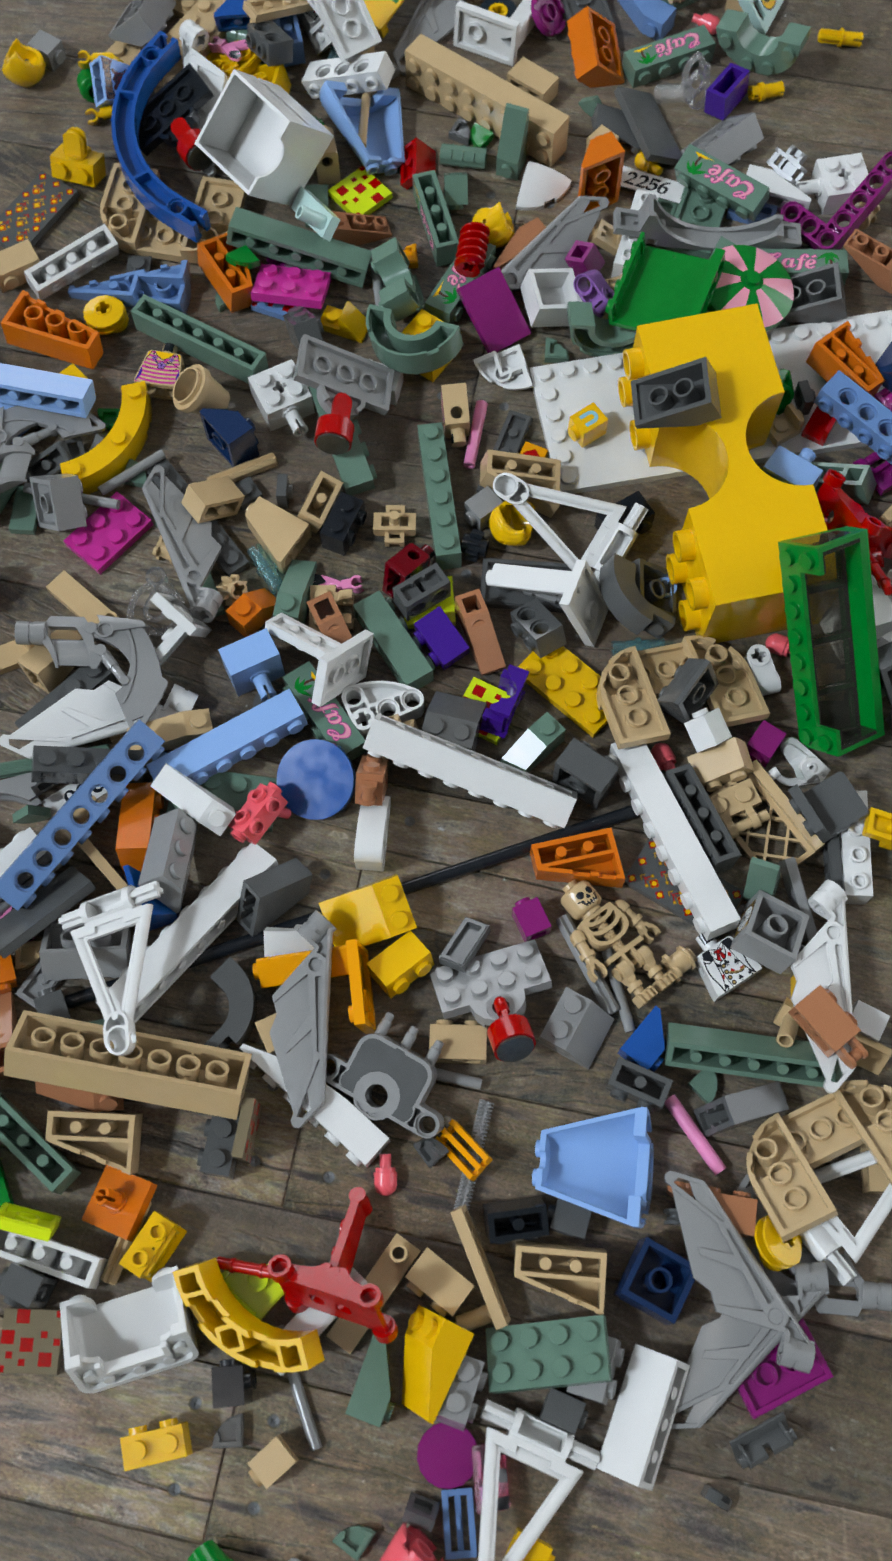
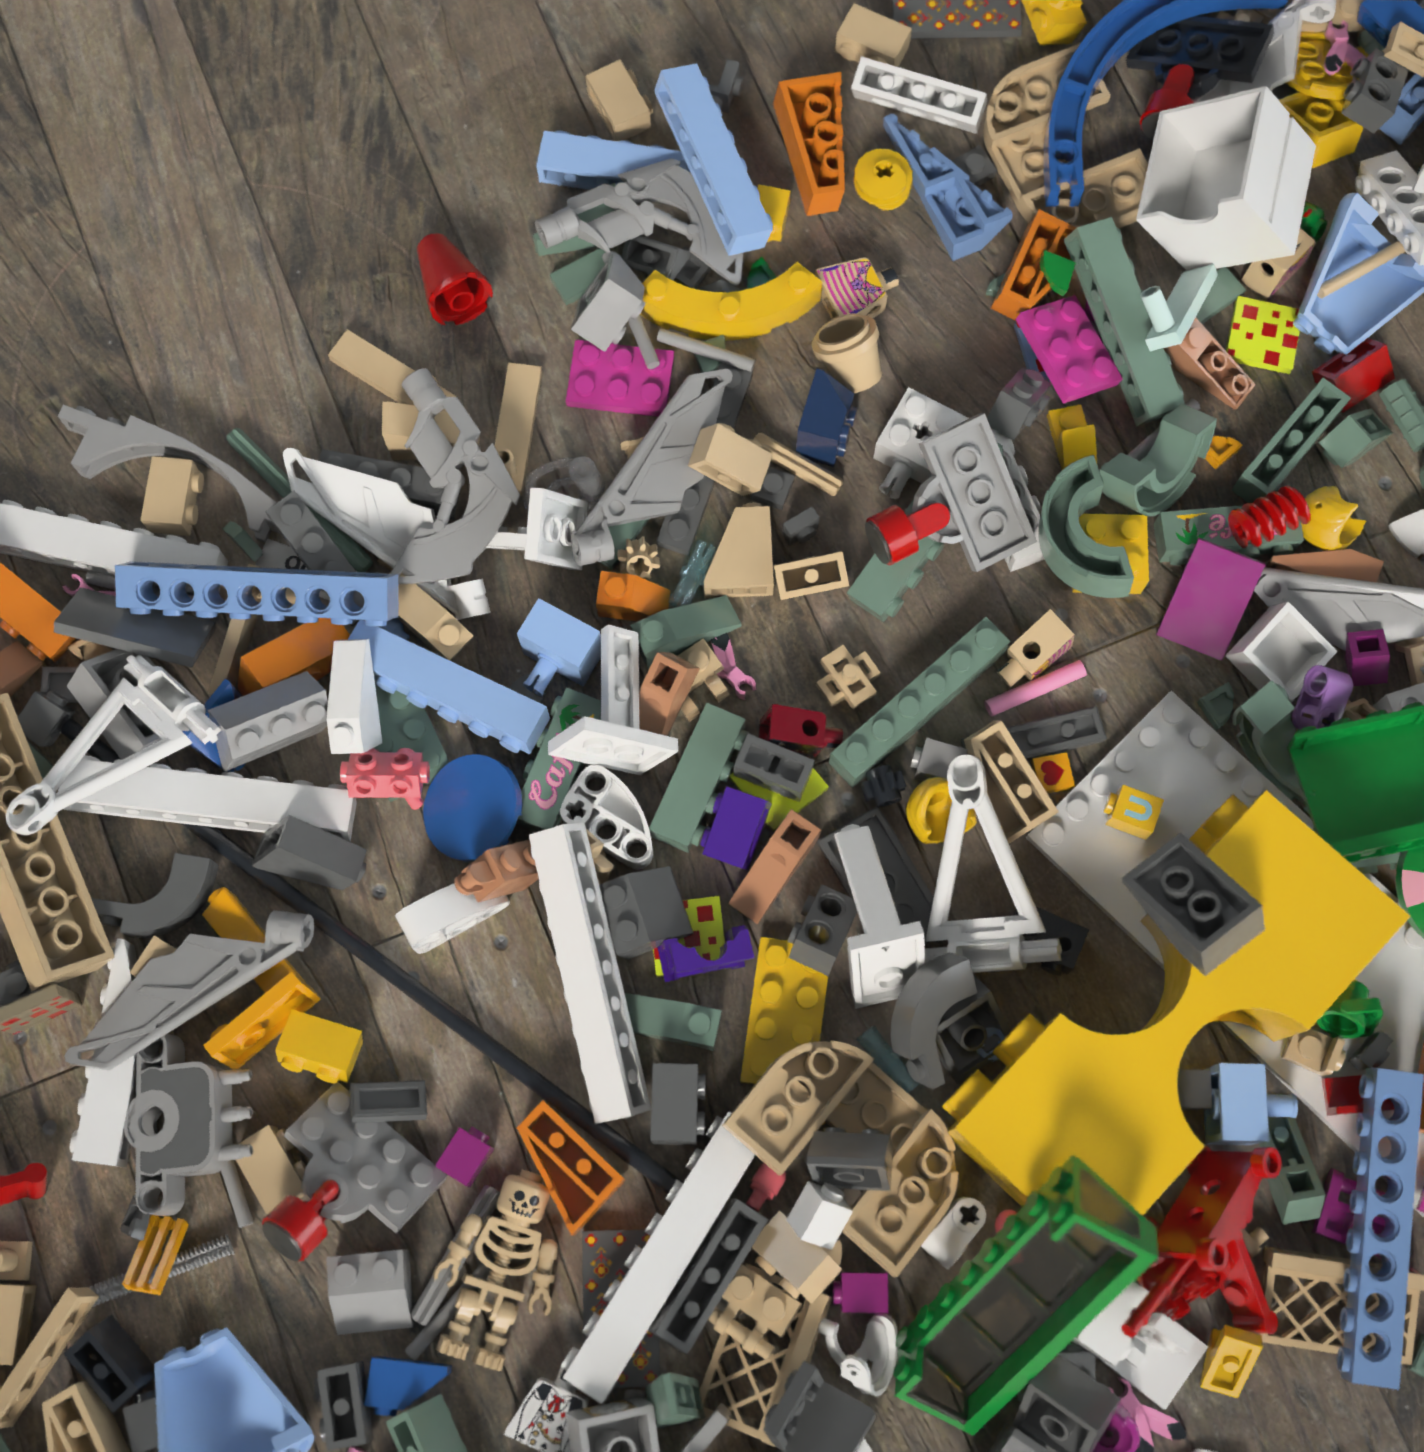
camera: 55 degrees right, 5 degrees up
sand green brick [131,294,269,384] -> none
white slope [264,924,314,957] -> none
yellow slope [319,874,417,946] -> none
black brick [320,492,367,556] -> none
coral cylinder [374,1154,397,1196] -> none
white brick [473,344,533,391] -> none
tan brick [660,945,697,983] -> none

